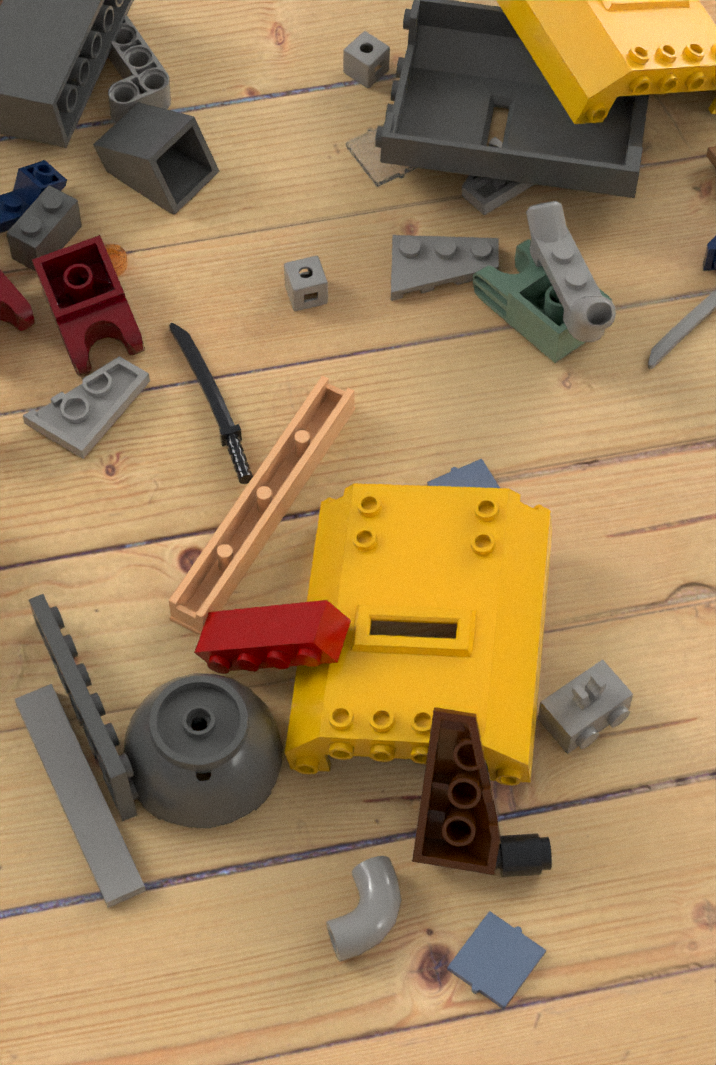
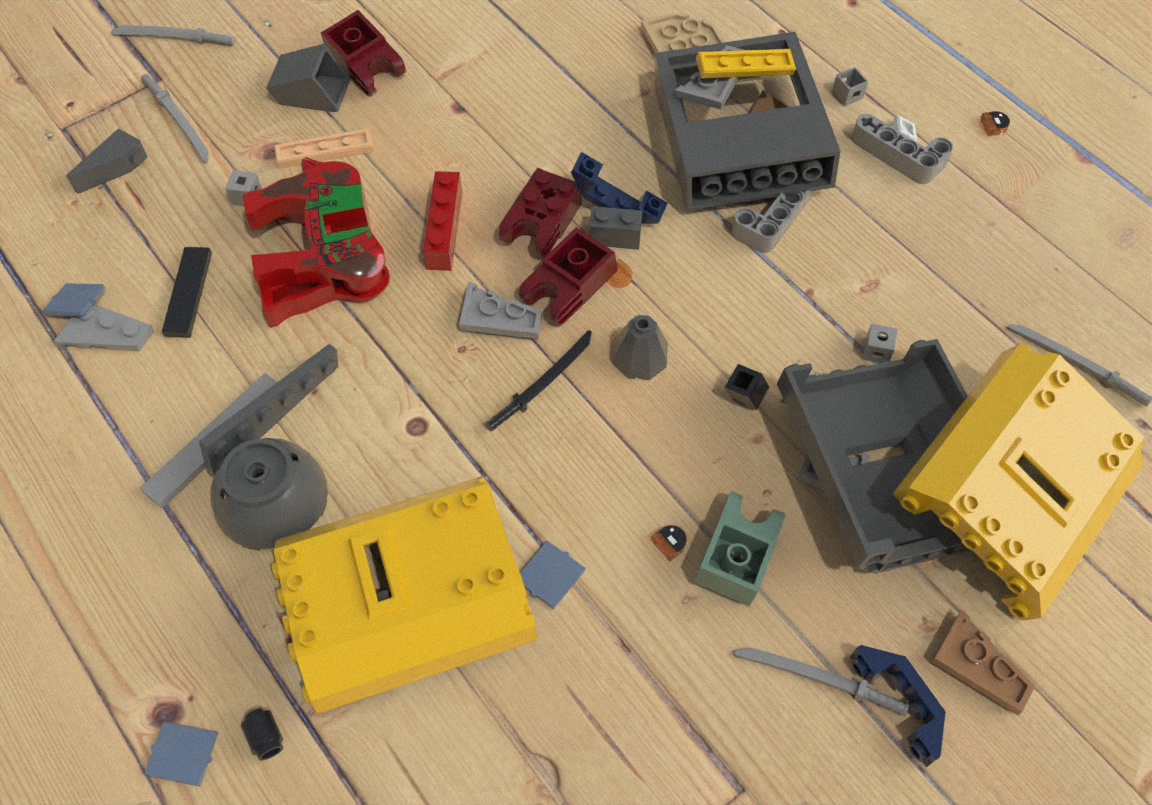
camera: 65 degrees right, 0 degrees up
dark grey slope [93,102,220,214] -> none
light nougat tile [169,376,355,635] -> none
red brick [194,600,351,674] -> none
light grey piece [284,256,328,311] -> none
light grey cylinder [326,856,401,962] -> none
light grey wing [391,235,499,301] -> none
reddish brown wedge [412,707,501,875] -> none
light grey plate [526,201,616,342] -> none
light grey brick [538,660,633,754] -> none
none -> dark grey cone [613,315,668,380]
none -> tile [651,525,687,561]
none -> black brick [725,364,769,410]

